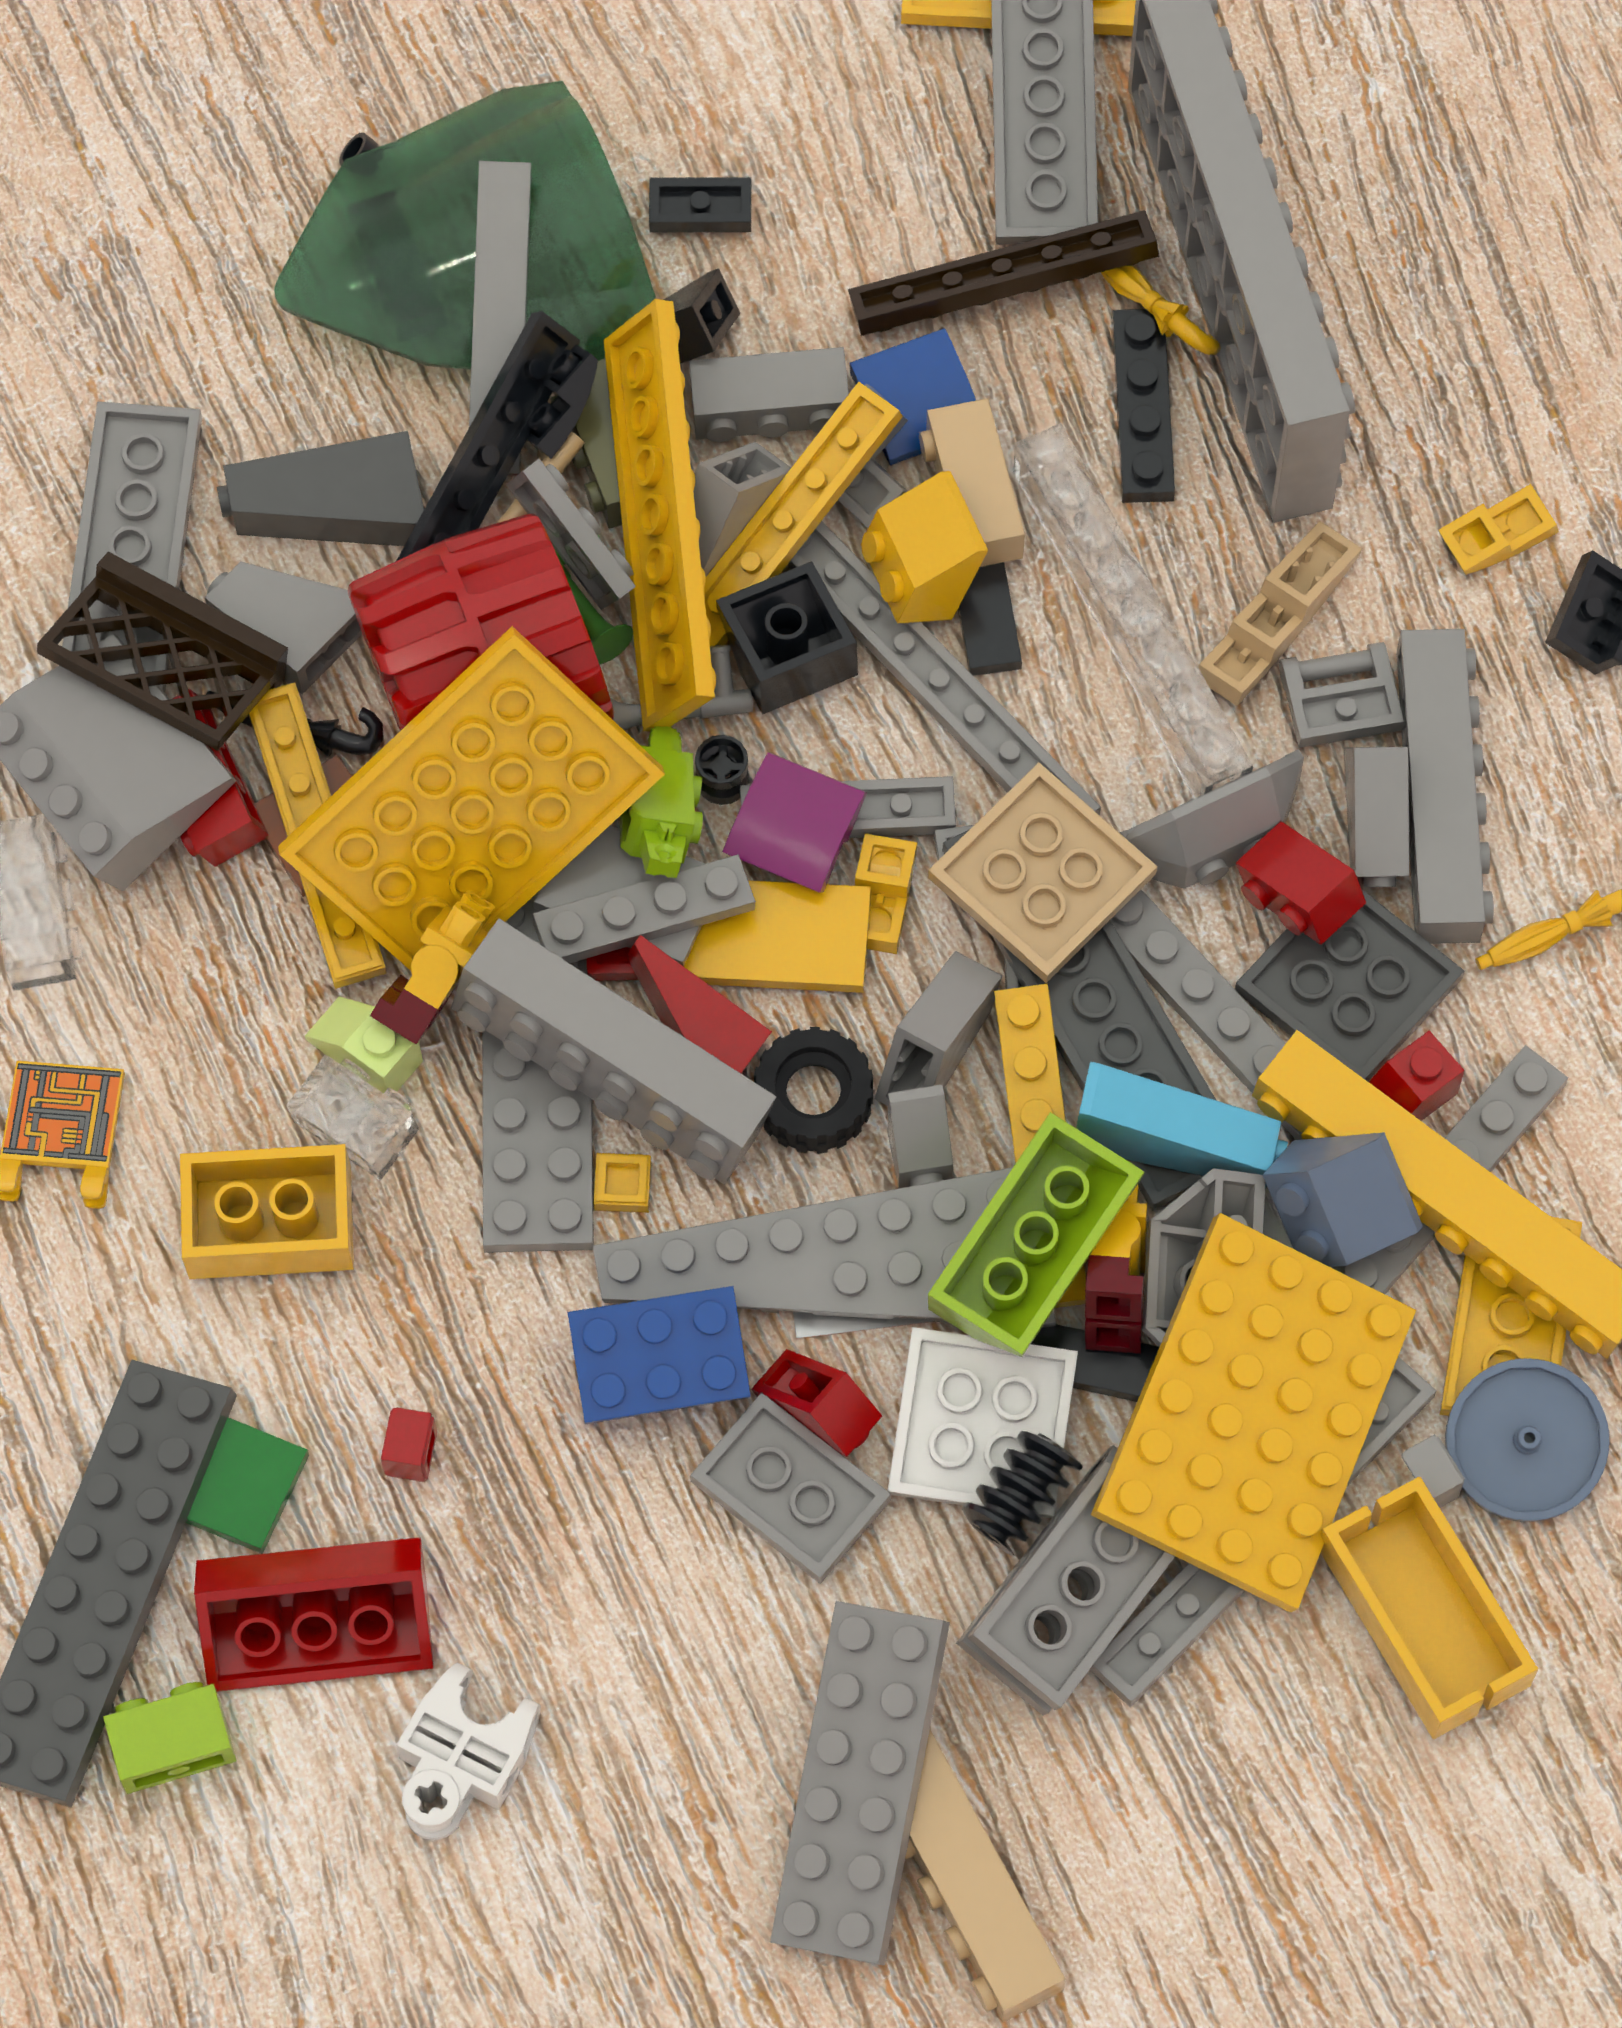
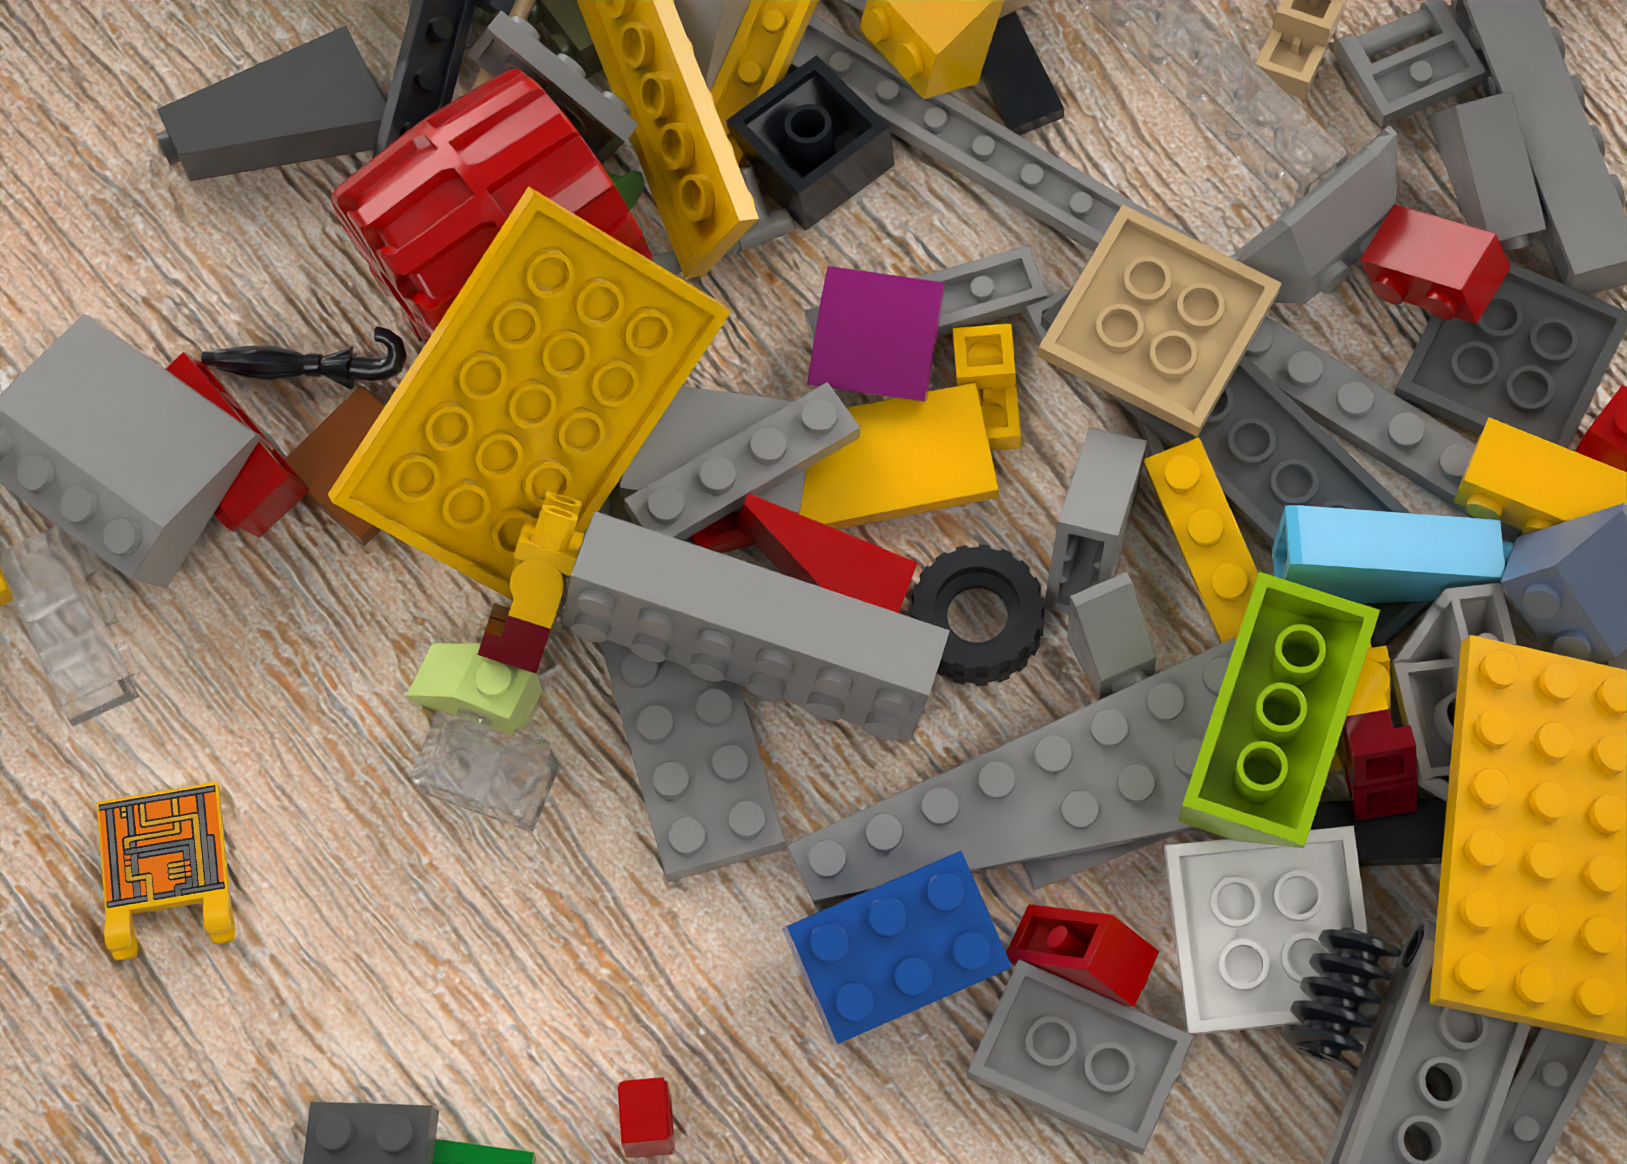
camera: 10 degrees left, 0 degrees up
dark brown fence [37,551,288,751] -> none
light grey plate [62,401,202,693] -> none
yellow brick [180,1144,354,1279] -> none
light grey slope [205,562,362,694] -> none
yellow tile [249,682,387,989] -> none
yellow tile [593,1153,652,1213] -> none
lime hinge [620,726,703,878] -> none
black wheel [695,735,749,805] -> none

